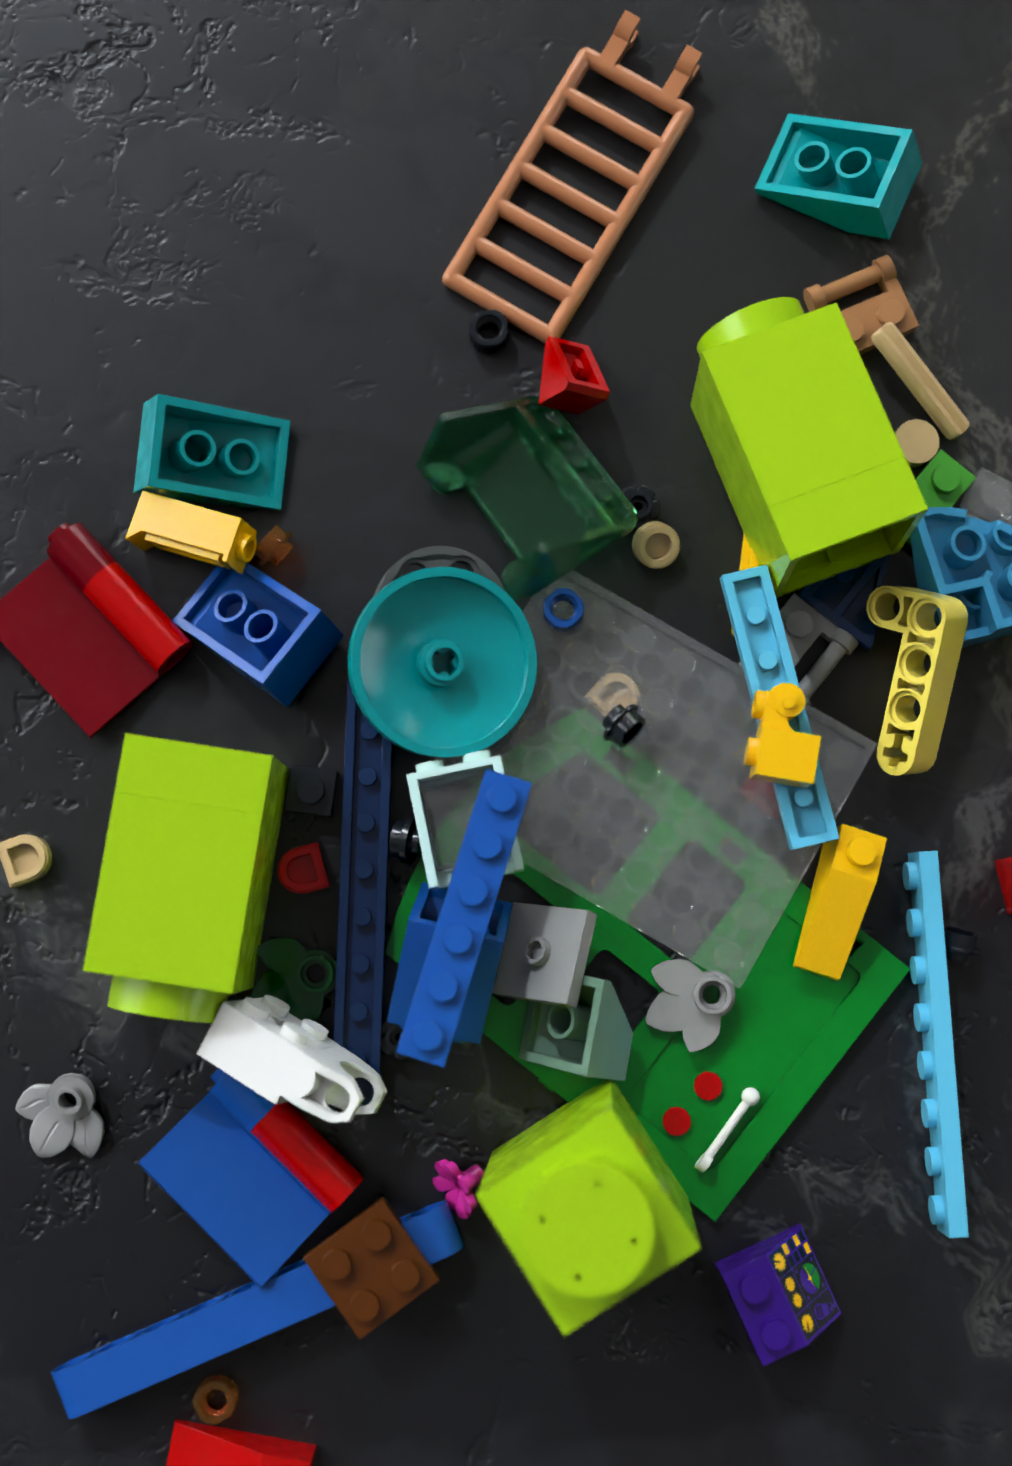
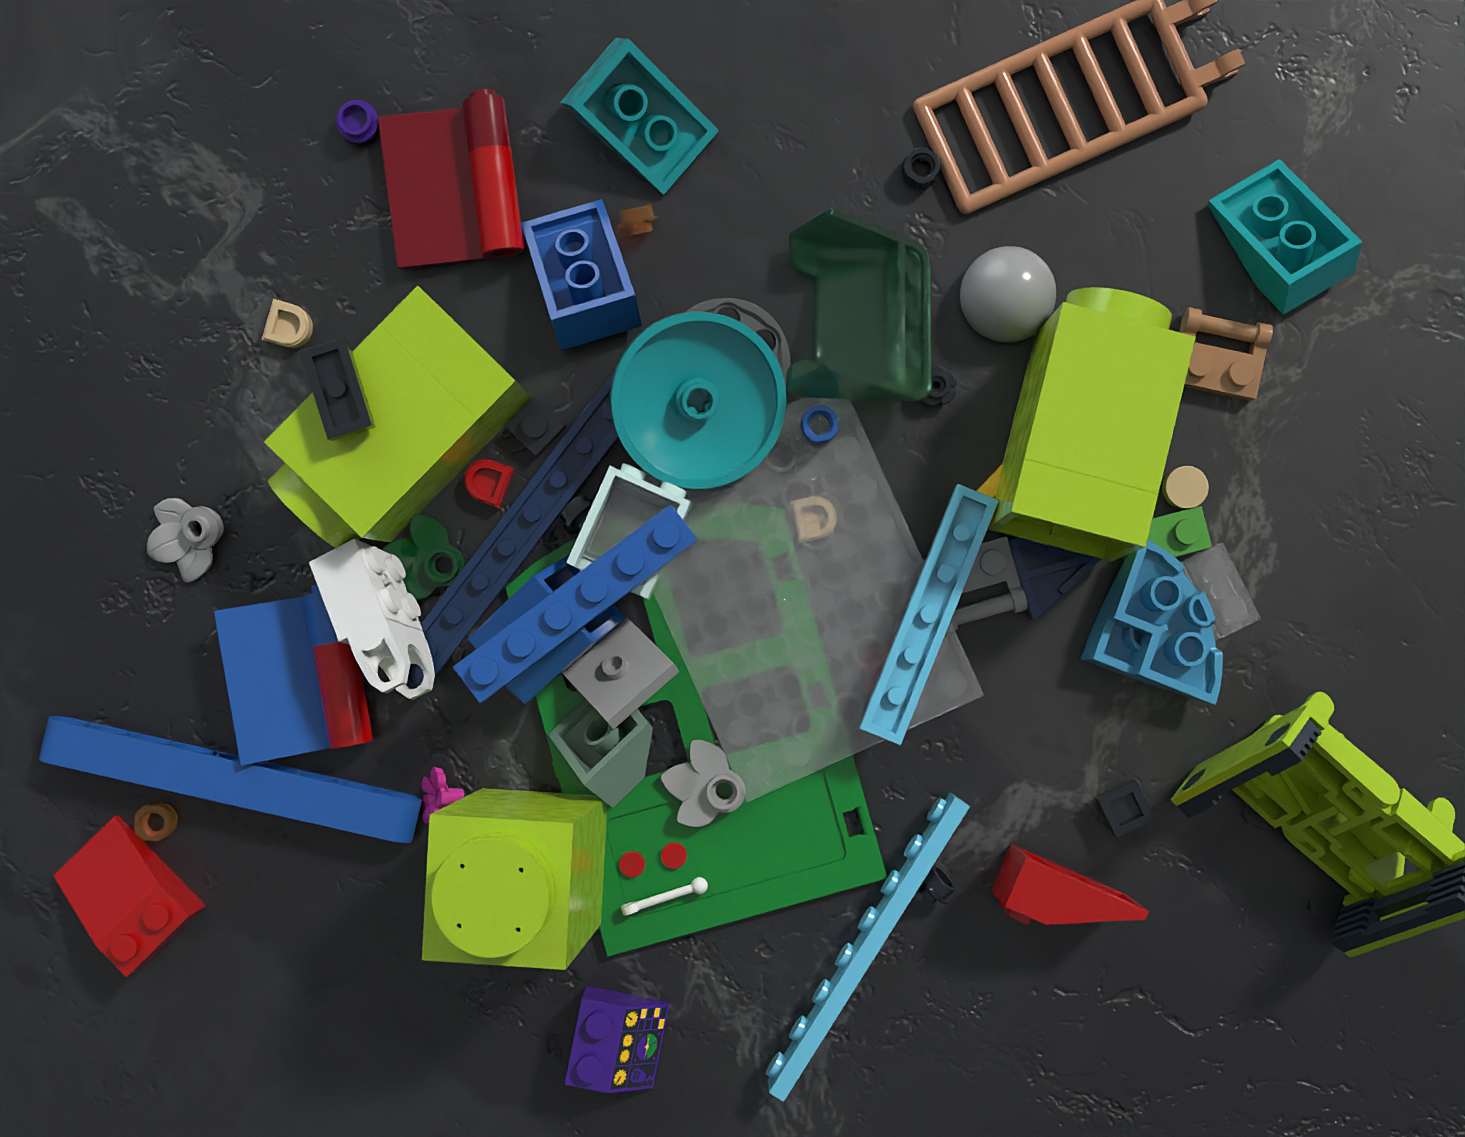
camera: 35 degrees right, 5 degrees up
yellow window [125,490,257,574] -> none
reddish brown plate [303,1196,440,1340] -> none
red slope [538,336,610,415] -> none
black plate [602,704,646,748] -> none
tan tile [632,521,680,569] -> none
yellow brick [744,683,821,788] -> none
yellow slope [793,823,887,981] -> none
light yellow beam [866,586,968,776] -> none
tan axle [871,322,970,440] -> none
none -> black plate [300,337,376,441]
none -> light grey piece [960,246,1056,343]

